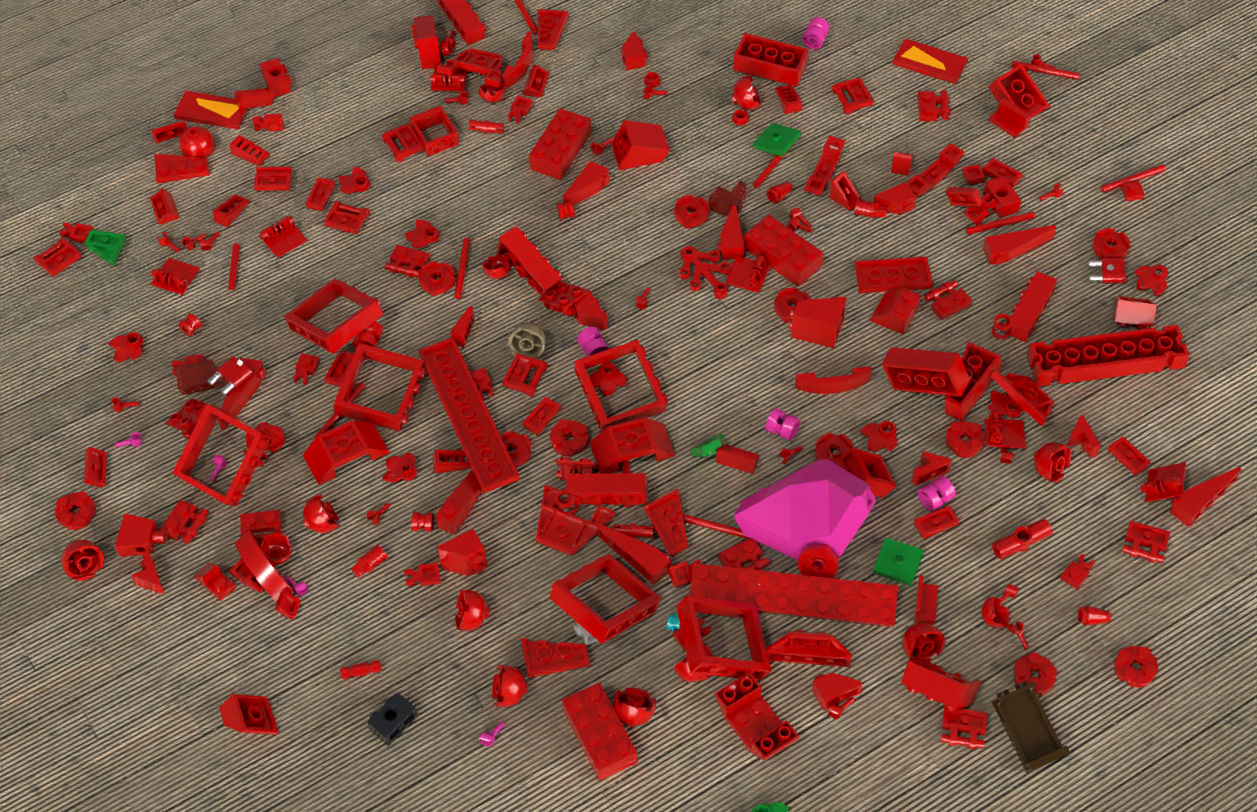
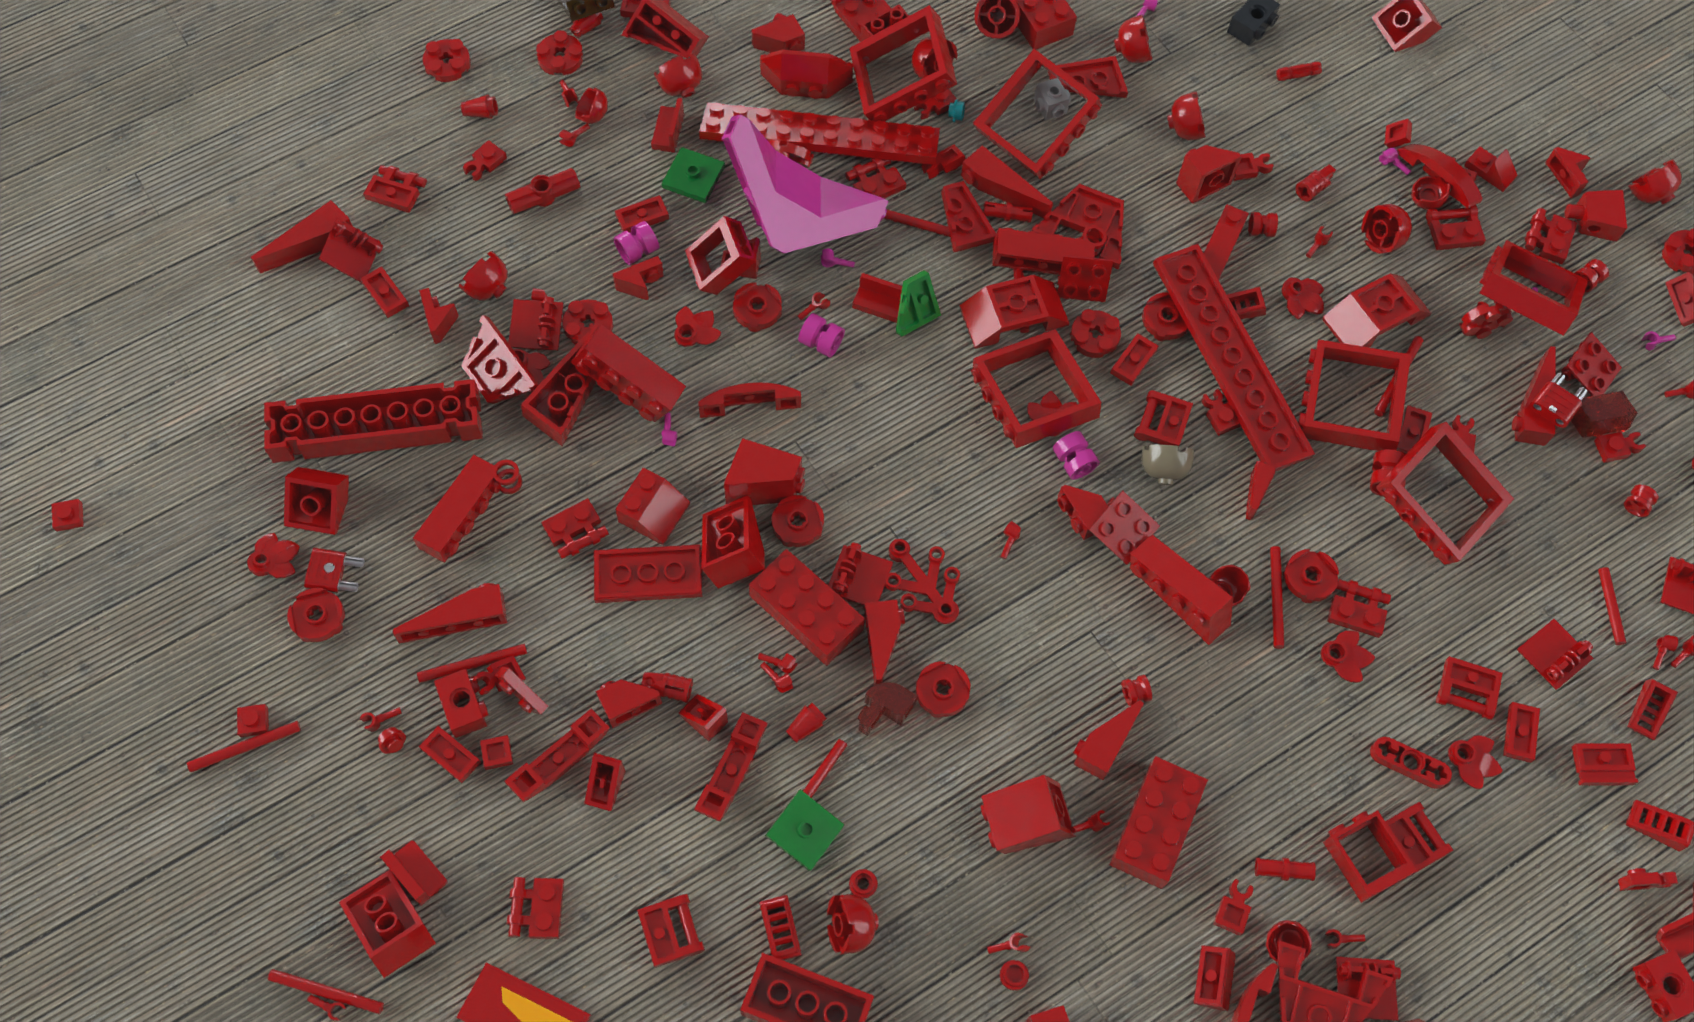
camera: 175 degrees right, 10 degrees up
none -> red plate [378,727,406,754]
none -> red slope [701,495,765,589]
none -> red beam [1370,737,1452,789]
none -> red wheel [1574,259,1609,292]

